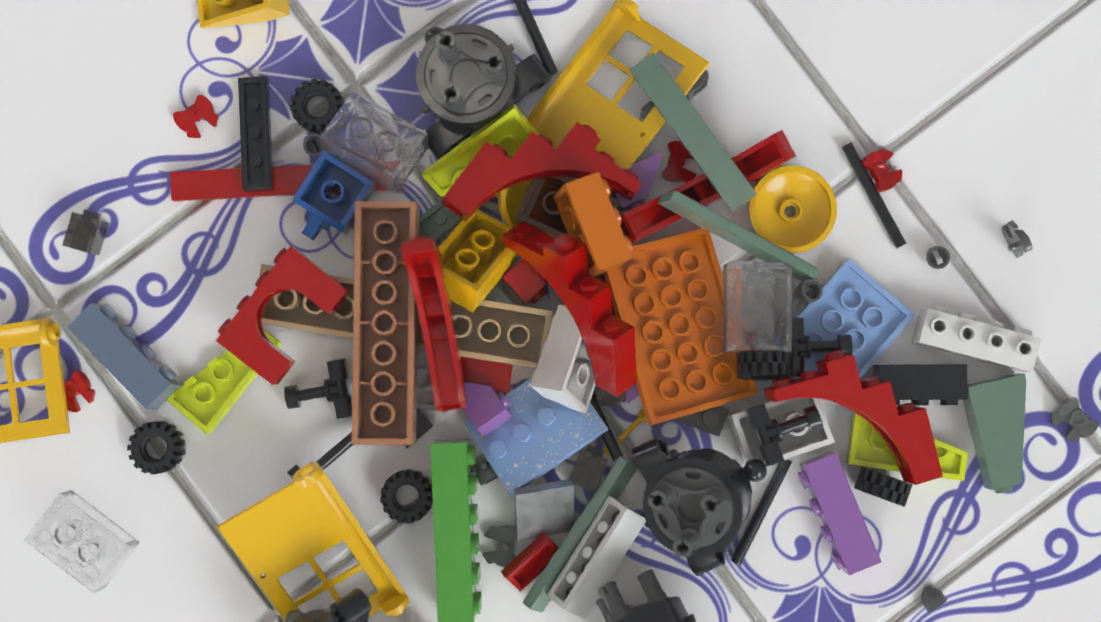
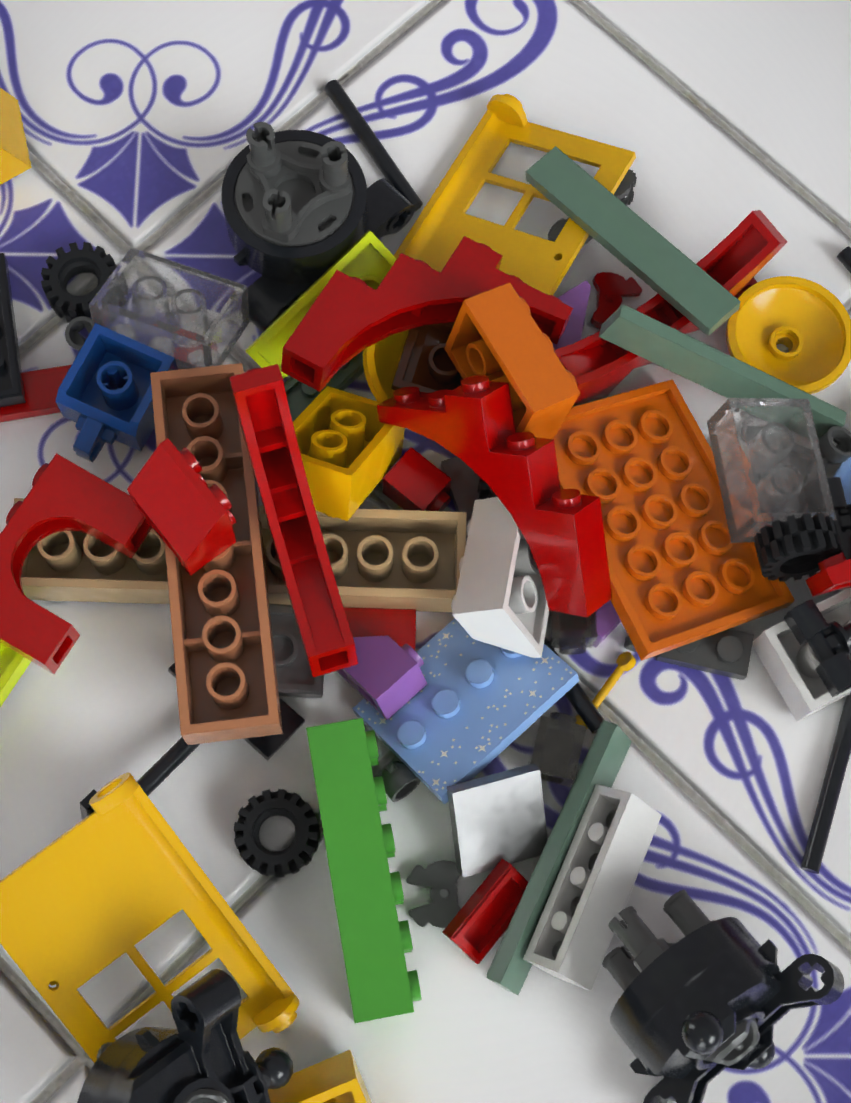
camera: 15 degrees left, 15 degrees down
black bar [284,358,352,419] -> none
piece [632,436,767,576] -> none
none -> red slope [127,438,237,576]

